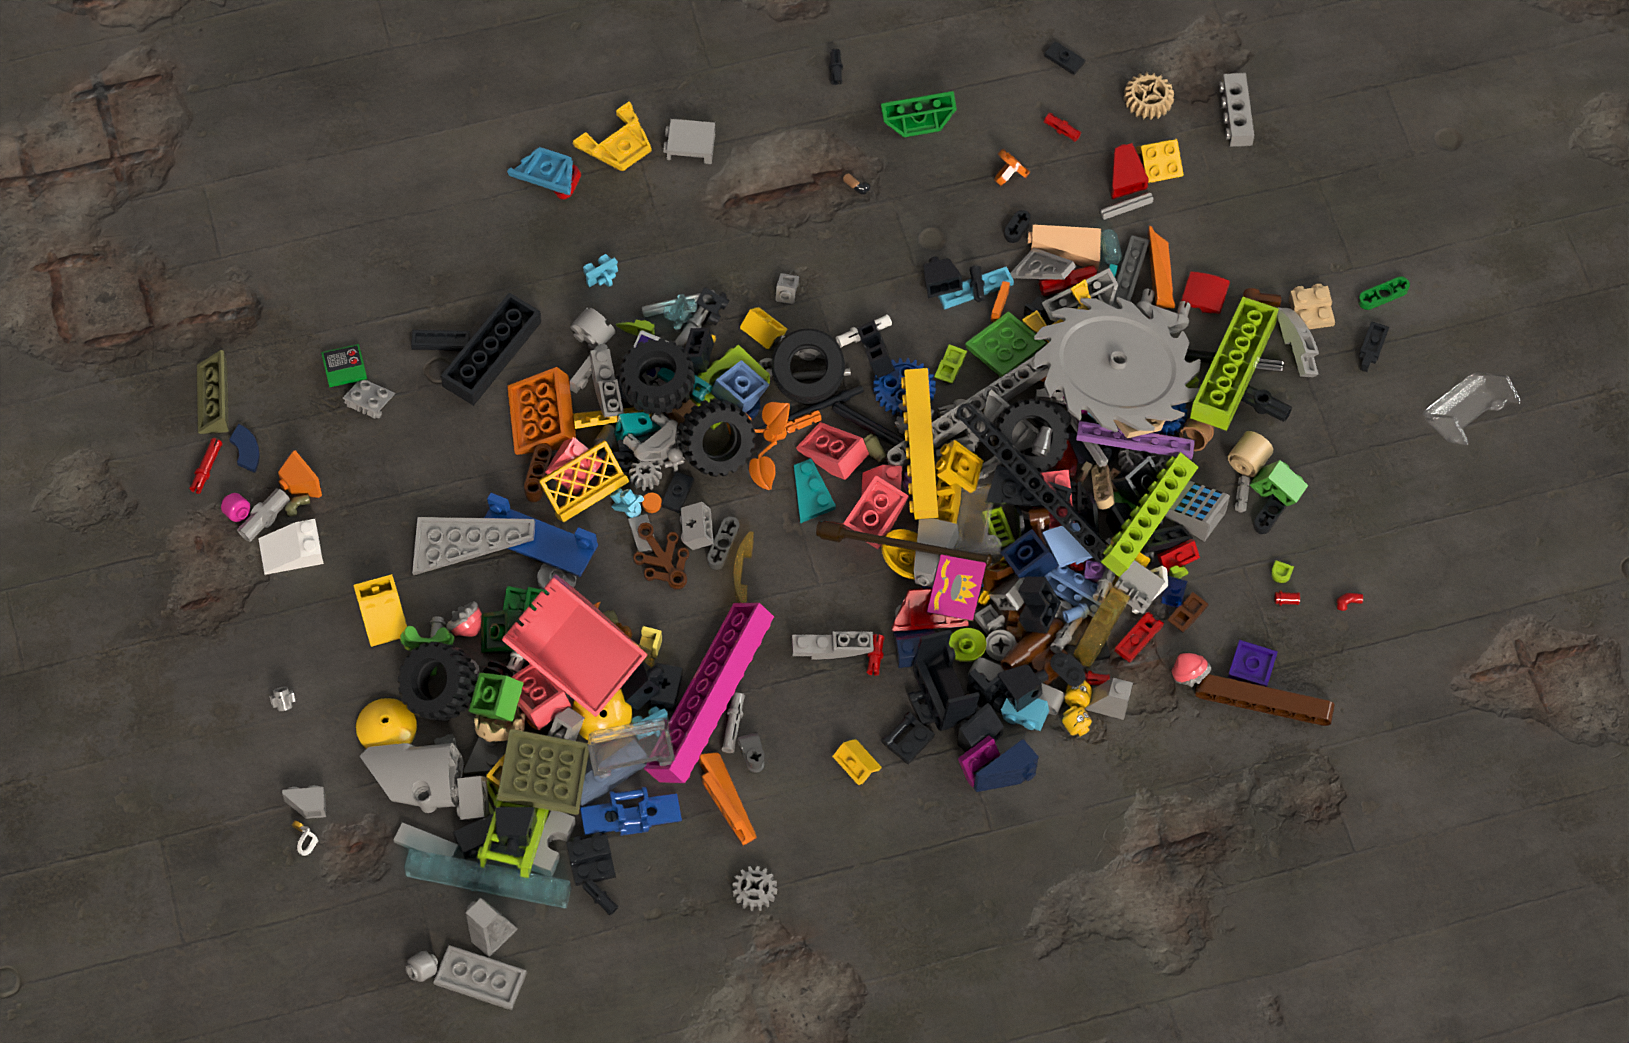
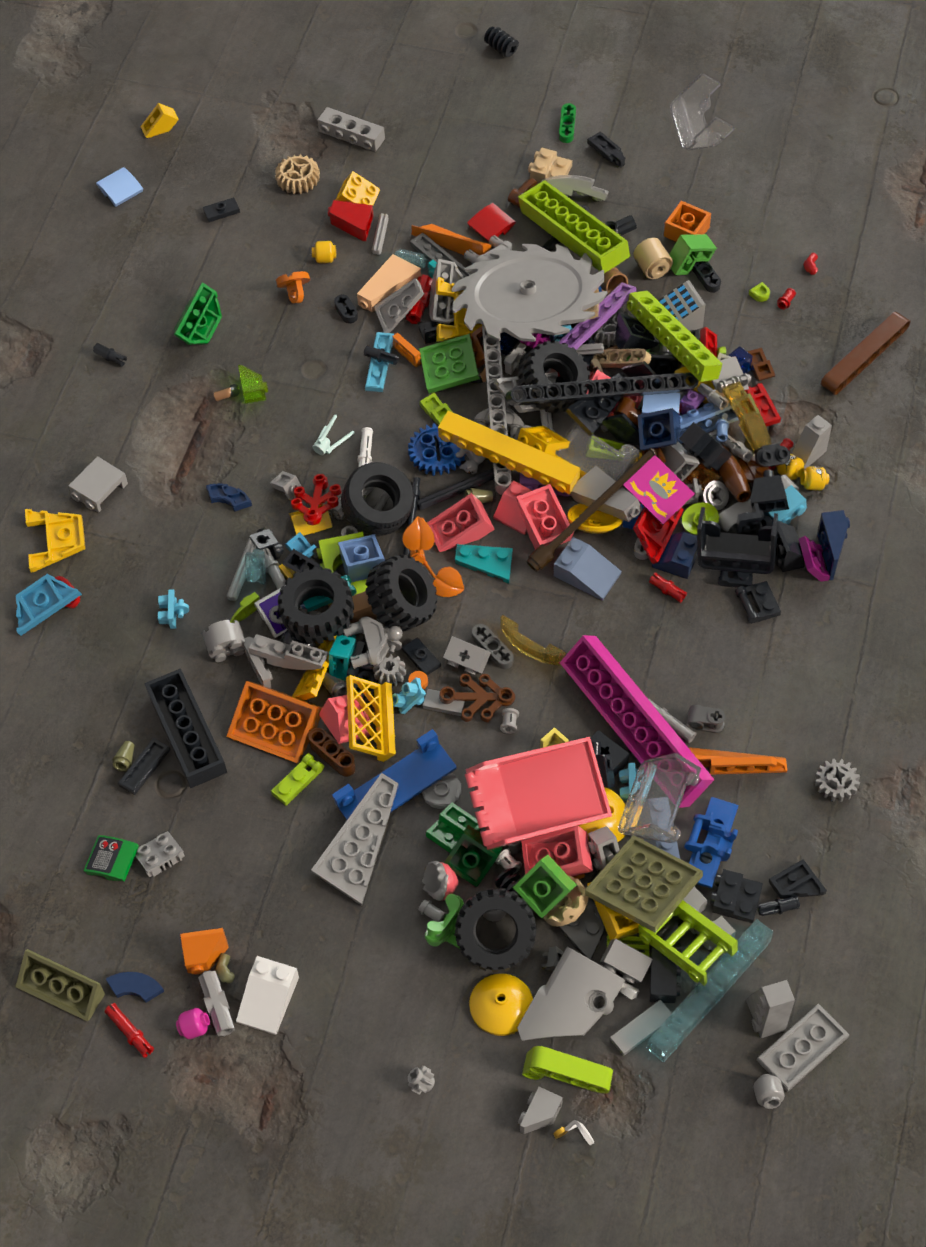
camera: 55 degrees left, 5 degrees down
yellow slope [353,574,407,647] -> none
black torso [495,807,537,855] -> none
light grey slope [791,631,874,660] -> none
yellow panel [832,739,882,785] -> none
black arch [857,320,895,378] -> none
black torso [923,256,963,298] -> none
flat silver cone [1031,426,1052,457] -> none
red pin [1044,113,1081,142] -> none
coral hair [1172,653,1211,687] -> none
dark purple plate [1228,640,1278,687] -> none
light grey axle [1235,475,1250,513] -> none
none -> olive cone [112,741,135,771]
none -> dark blue tile [206,483,252,511]
none -> clear neon green slope [238,365,268,404]
none -> lime plate [271,753,324,806]
none -> dark azure bracket [285,532,316,558]
none -> red plant [291,474,341,526]
none -> yellow head [312,241,336,263]
none -> light aqua plant [312,415,355,455]
none -> black piece [484,26,519,57]
none -> light grey bush [500,708,519,734]
none -> lime beam [522,1046,613,1094]
none -> sand blue slope [554,537,622,601]
none -> white tile [620,982,639,999]
none -> orange brick [664,201,711,242]
none -> black wing [769,859,827,898]

